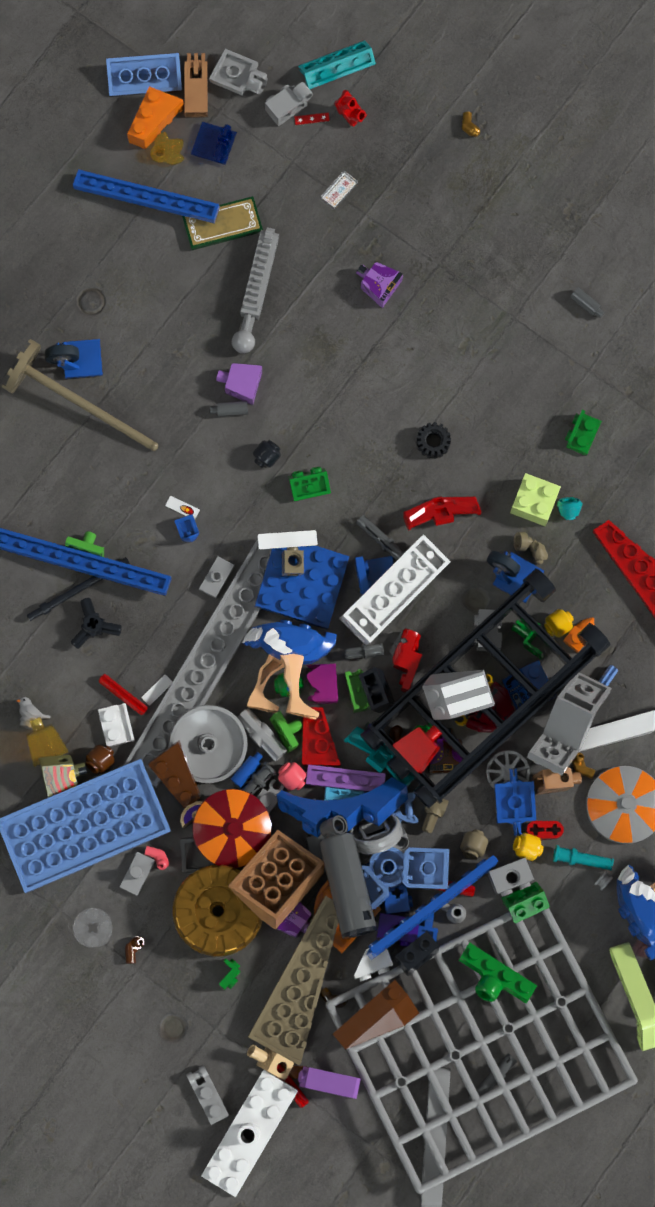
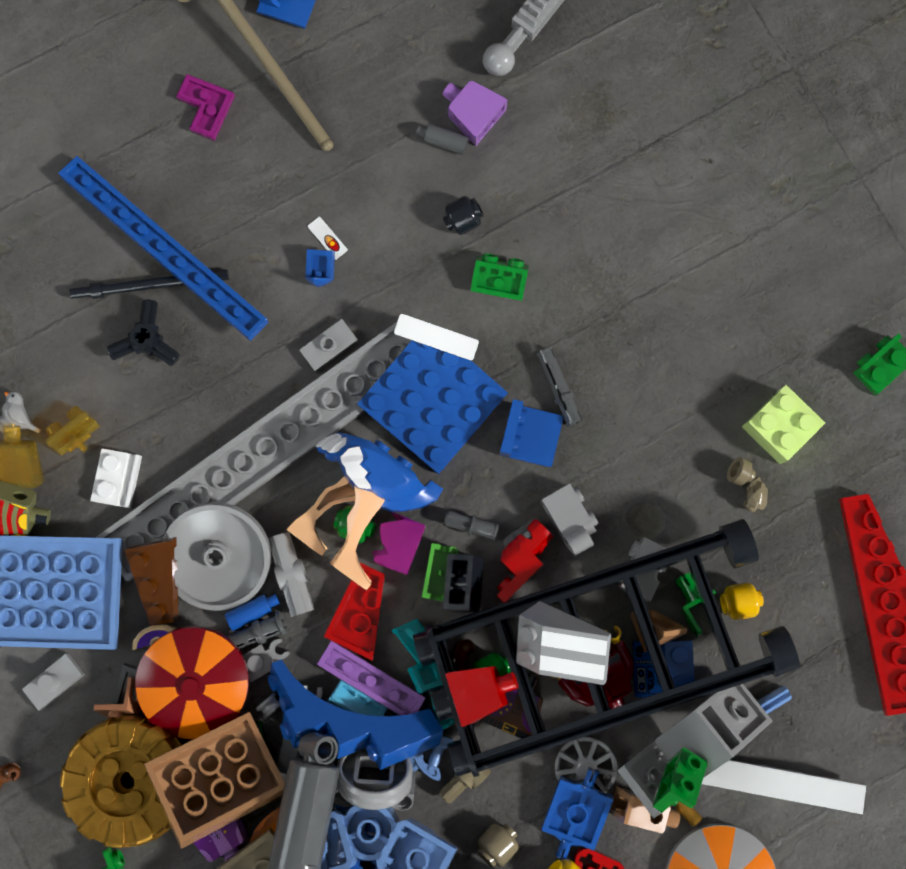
camera: 30 degrees right, 5 degrees up
bright green tile [65,531,104,557] -> none
reddish brown head [86,745,115,774] -> none
red axle [98,674,148,715] -> none
white sticker [141,675,173,706] -> none
coral arm [144,846,169,870] -> none
bright green tile [269,711,303,753] -> none
coral head [278,762,306,791] -> none
dark tan brick [282,547,304,576] -> none
white plate [339,534,450,645] -> none
torso [356,262,403,308] -> none
red plate [403,496,481,531] -> none
black tyre [416,422,451,459] -> none
plate [487,551,544,604] -> none
teal cone [557,497,583,520] -> none
orange plate [563,617,594,653] -> none
none -> clear yellow hips [45,406,100,456]
none -> nougat bracket [93,677,141,719]
none -> magenta tile [176,74,235,141]
none -> light grey bush [256,692,280,719]
none -> light grey hinge [540,484,598,556]
none -> medium nougat slope [631,609,687,653]
none -> green bracket [653,747,707,813]

